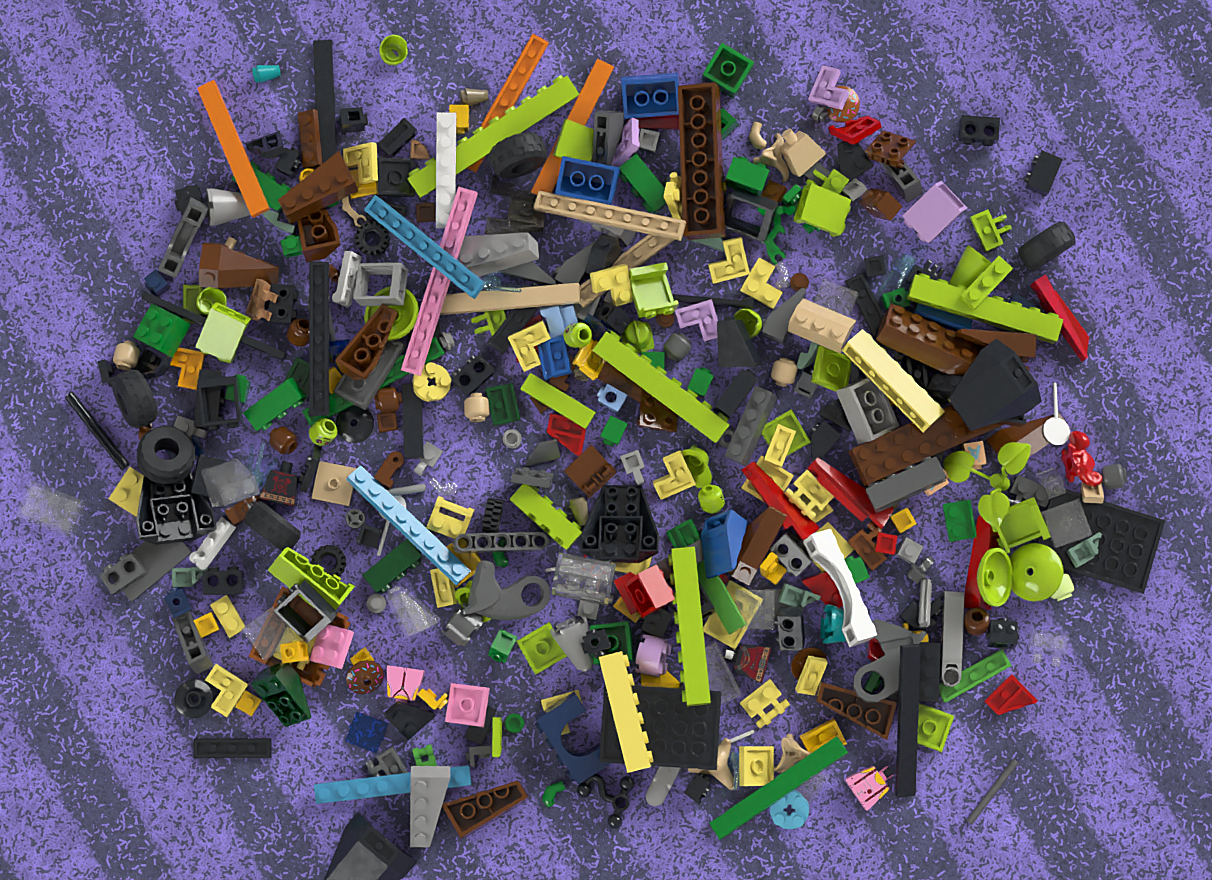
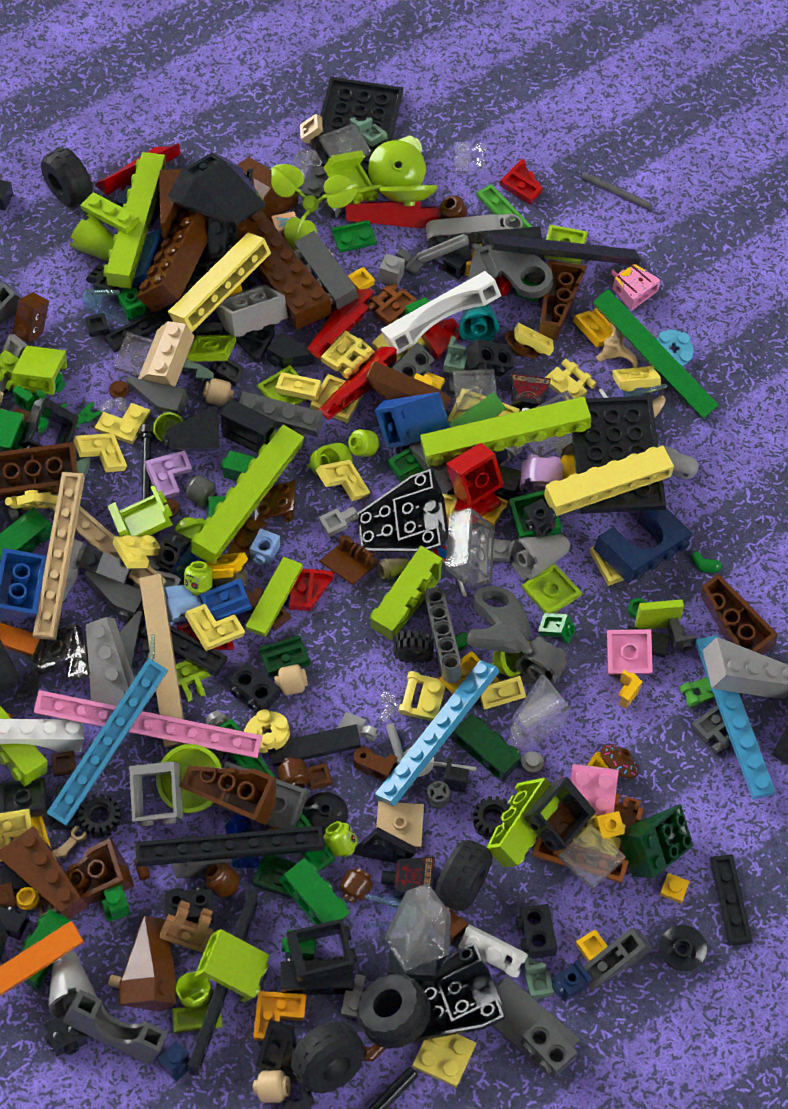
camera: 100 degrees left, 25 degrees down
green brick [133,303,191,358] -> none
light yellow plate [205,664,249,717] -> none
light yellow plate [210,595,246,638] -> none
sand green slope [262,210,297,235] -> none
white plate [332,251,362,307] -> none
clear blue piece [345,712,388,753] -> none
black wing [383,701,436,741] -> none
bright pink torso [387,665,425,704] -> none
light grey plate [503,429,522,449] -> none
dark grey plate [511,467,554,488] -> none
dark grey tile [525,439,561,466] -> none
black piece [576,774,635,829] -> none
green brick [600,415,628,447] -> none
black brick [683,773,712,805] -> none
red plate [875,532,898,555] -> none
lavender slope [903,181,967,243] -> none
lime hinge [970,209,1012,252] -> none
black head [986,618,1019,649] -> none
white piece [1043,382,1070,445] -> none
red animal [1061,431,1103,486] -> none
dark grey head [1099,464,1128,490] -> none

